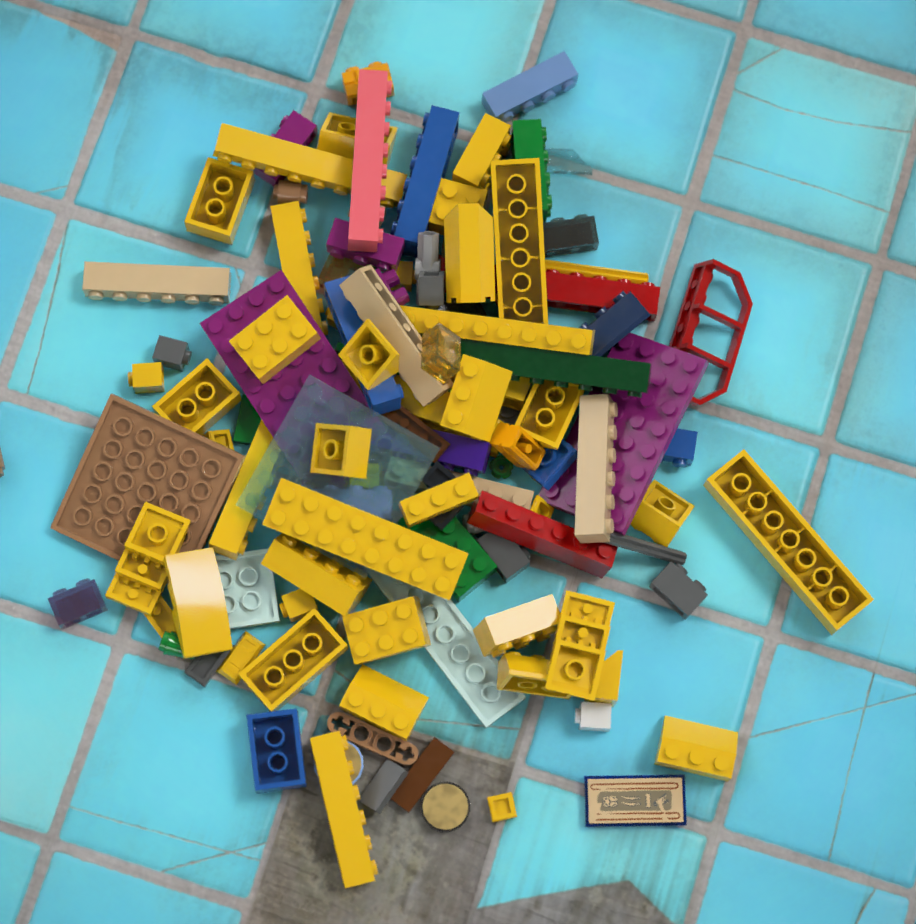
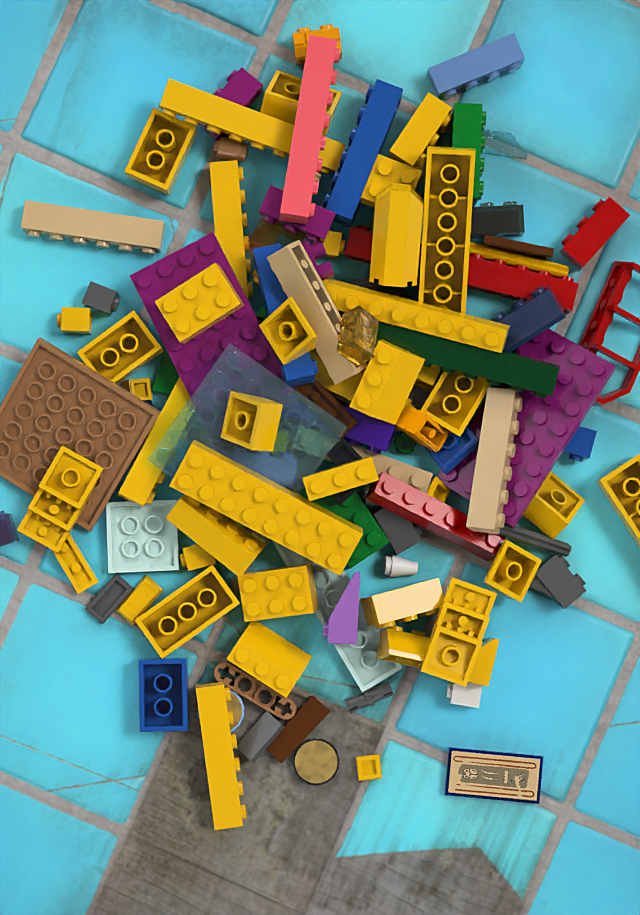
camera: 10 degrees right, 10 degrees up
green cone [158,631,193,660] -> none
yellow slope [163,547,233,659] -> none
light grey piece [415,231,441,307] -> none
dark grey brick [418,271,445,309] -> none
yellow slope [654,715,738,782] -> none
none -> medium lavender slope [323,572,360,644]
none -> dark grey pin [345,681,394,714]
none -> white cone [382,554,418,577]
none -> reddish brown tile [482,234,554,261]
none -> yellow slope [484,539,542,602]
none -> red brick [560,196,630,270]

